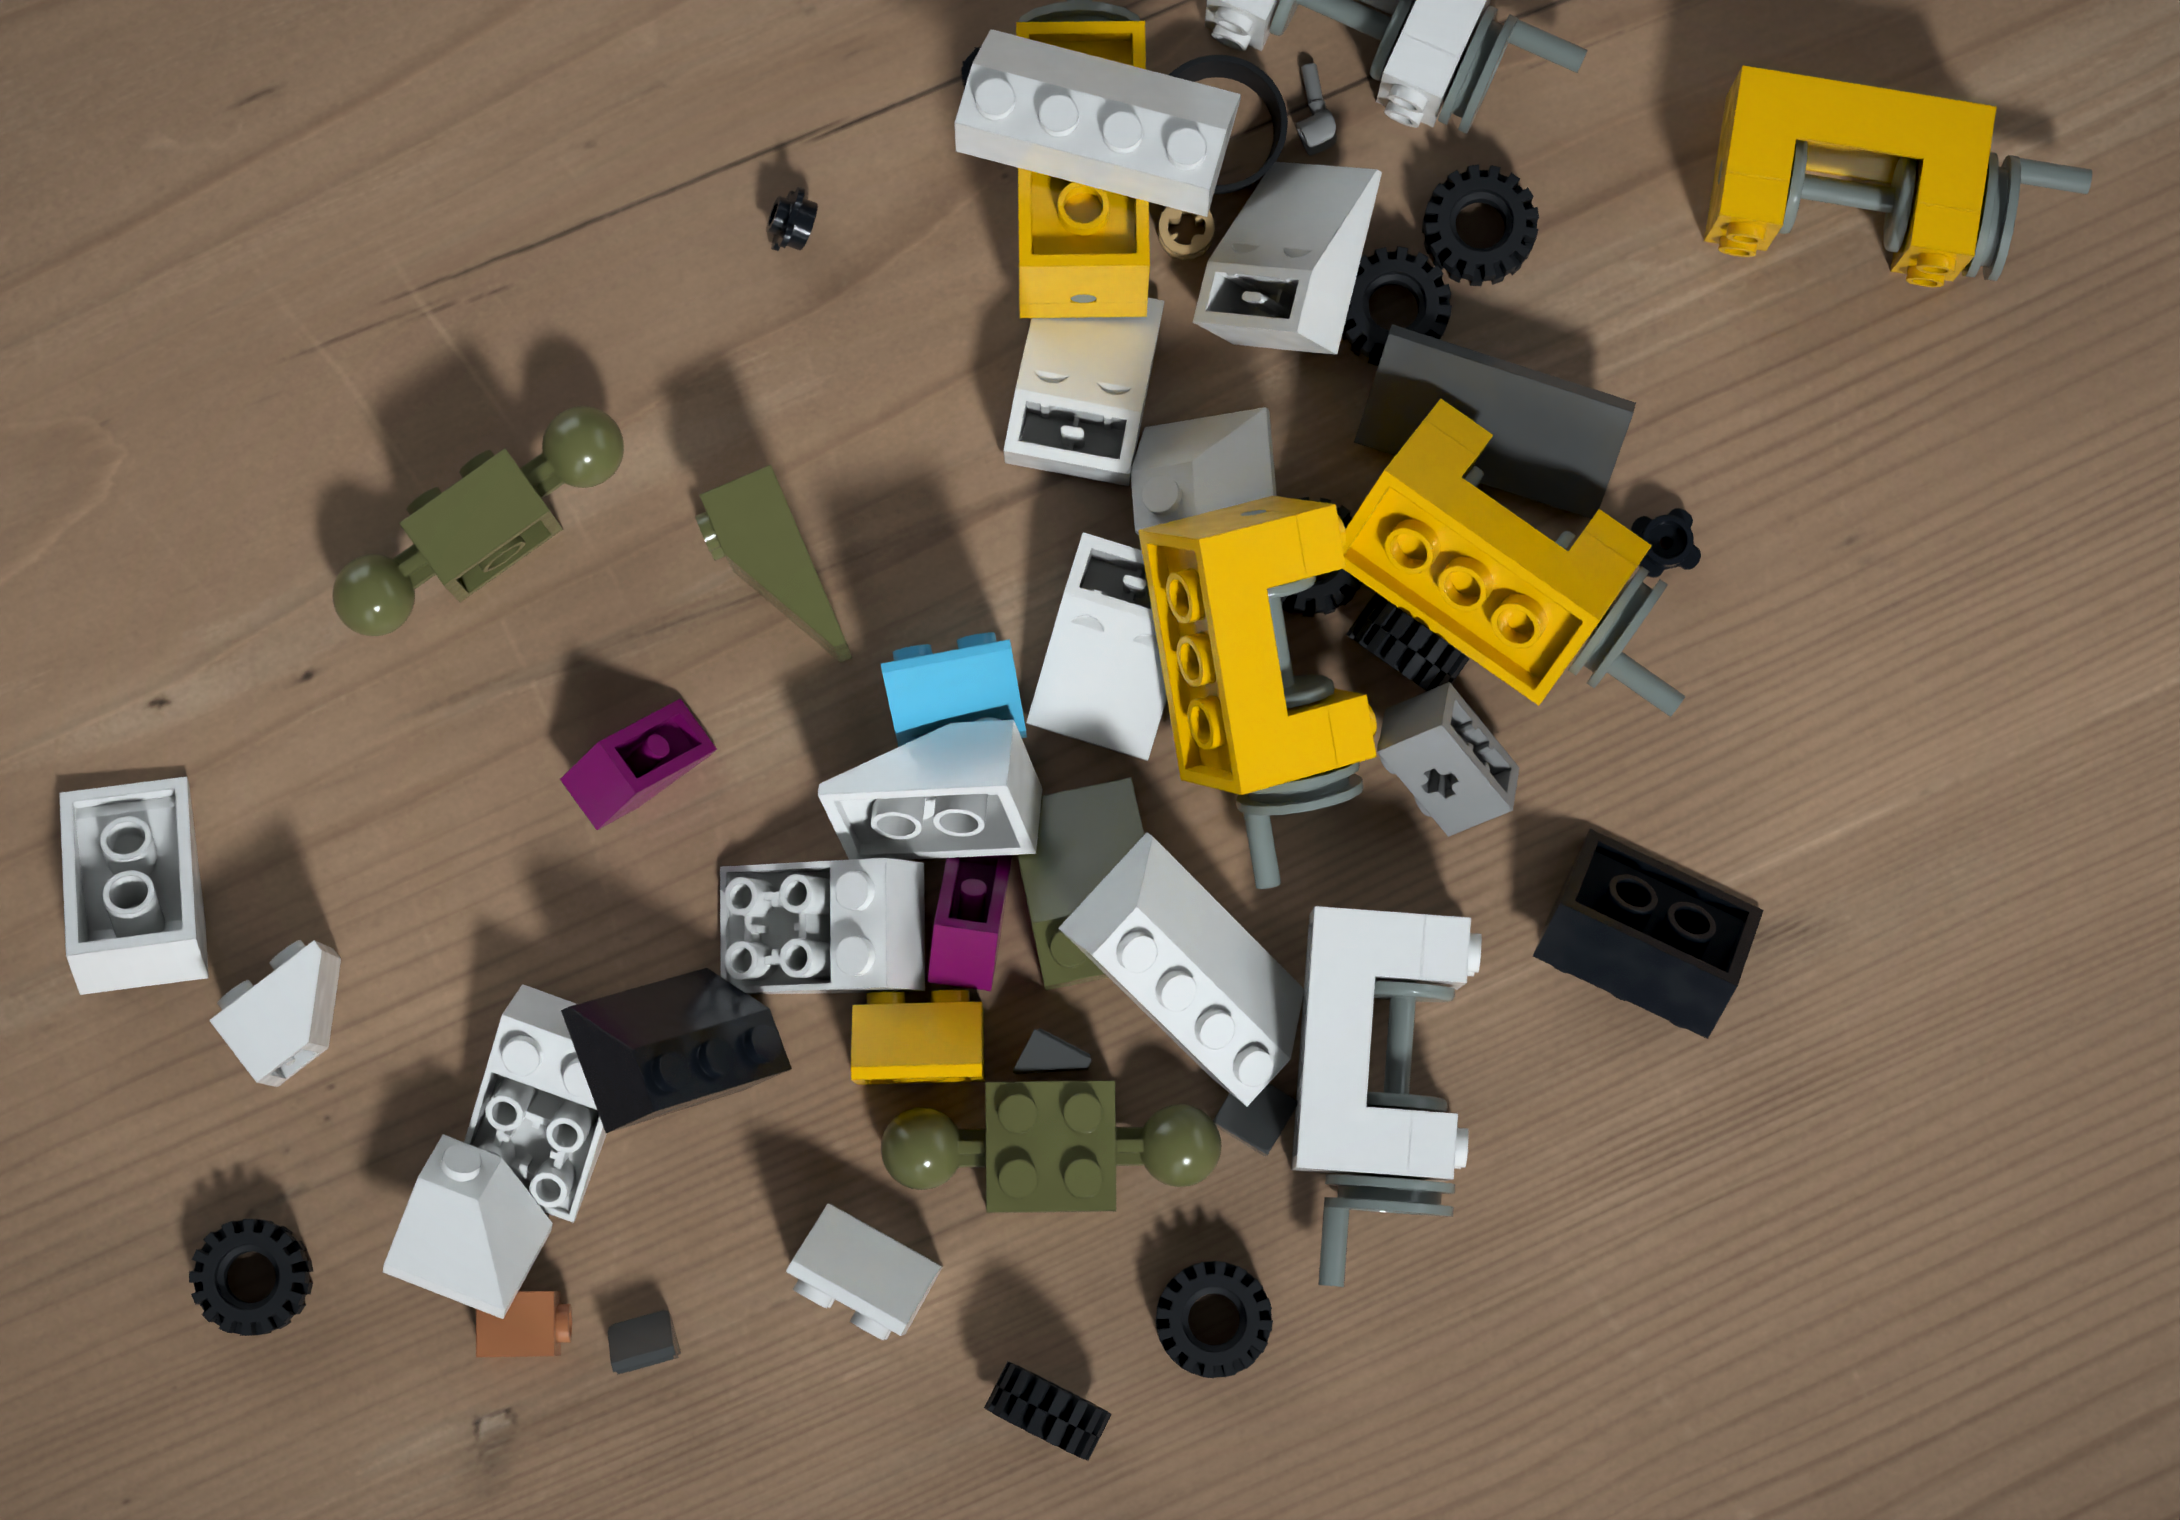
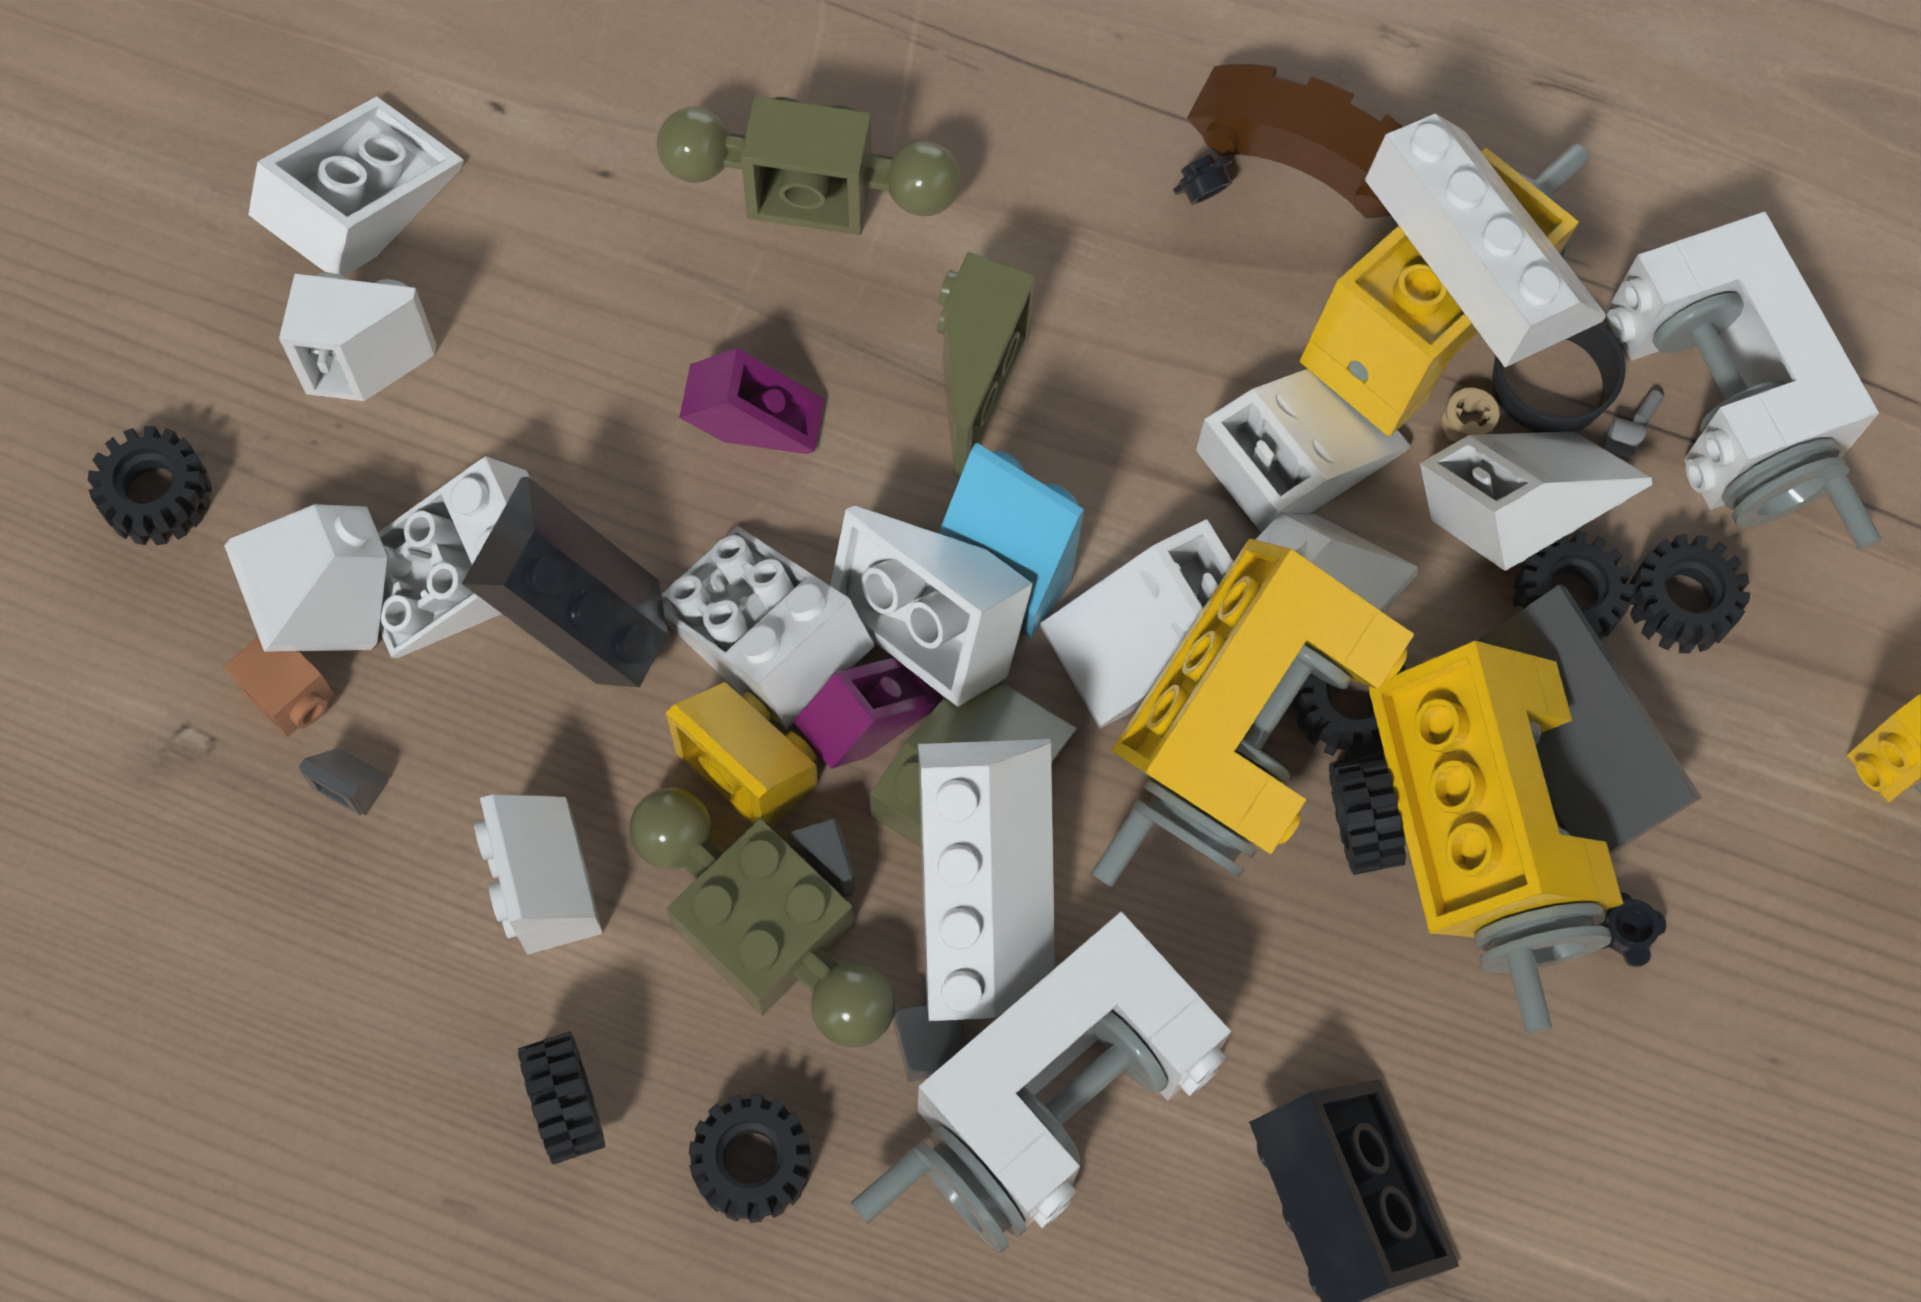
camera: 40 degrees right, 15 degrees down
light grey brick [1377,682,1519,837] -> none
none -> reddish brown brick [1187,64,1403,218]

